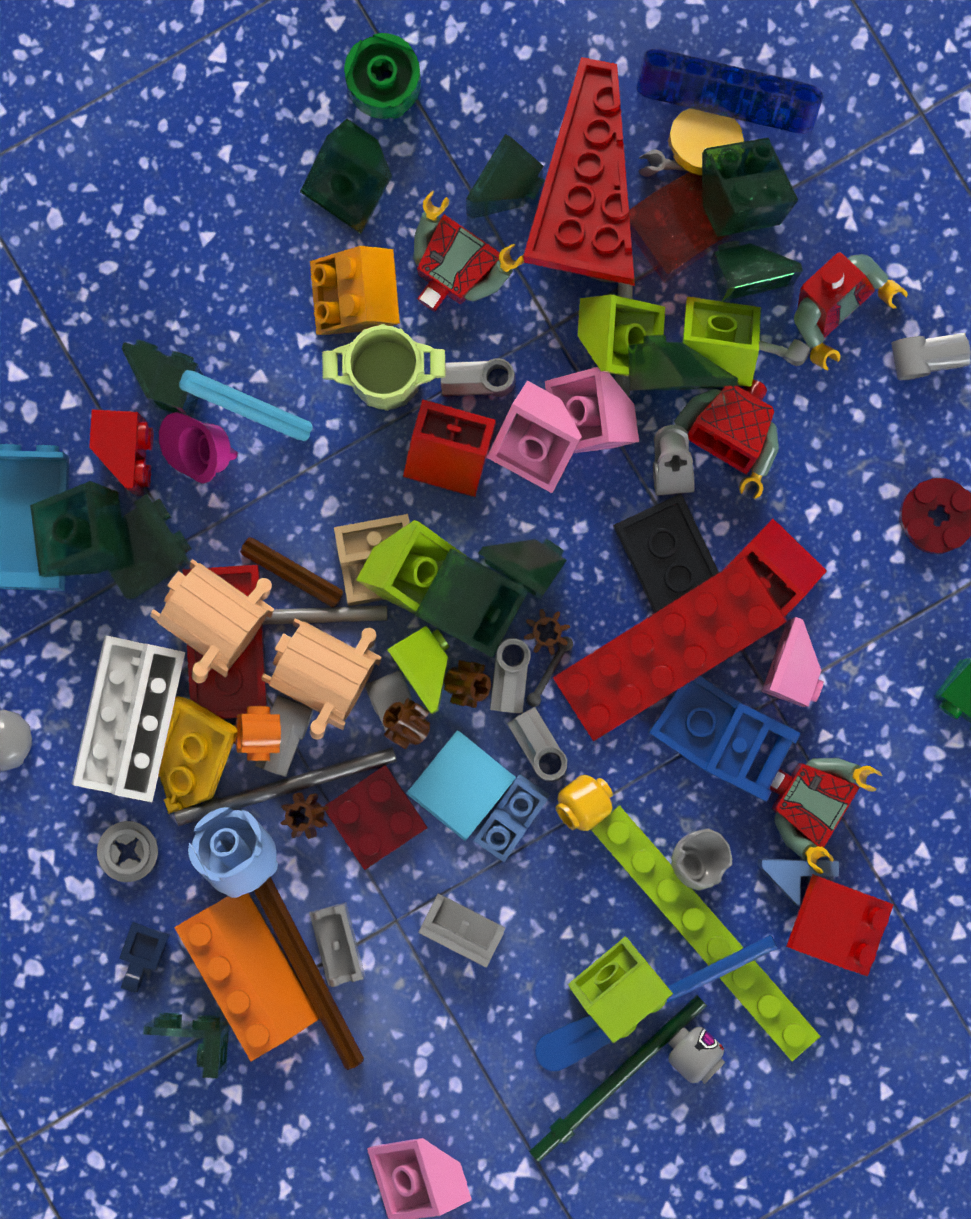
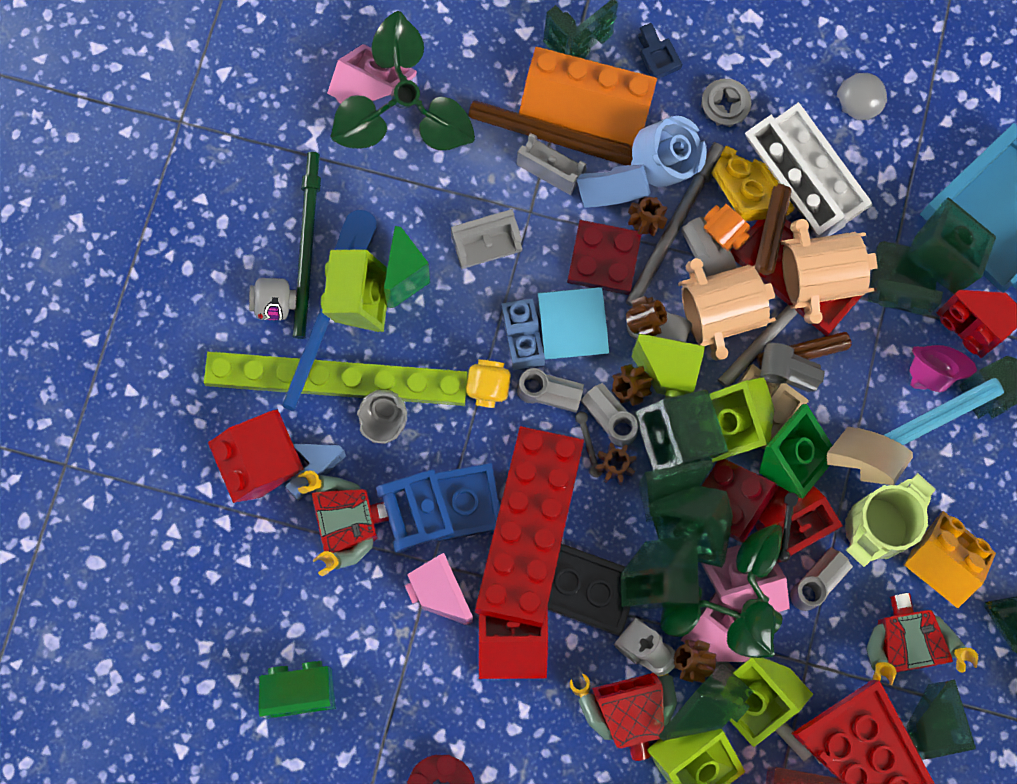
camera: 130 degrees right, 10 degrees down
none -> dark green plant [330,11,475,151]
none -> green slope [384,226,430,308]
none -> medium blue slope [576,164,651,208]
none -> clear green slope [621,534,699,609]
none -> clear green slope [648,485,733,568]
none -> dark green plant [660,524,783,658]
none -> reddish brown gear [674,639,716,683]
none -> dark red plate [685,459,778,543]
none -> reddish brown axle [755,184,792,275]
none -> green slope [759,404,833,498]
none -> dark grey piece [760,343,825,392]
none -> black hinge [778,493,798,562]
none -> tan slope [827,427,913,485]

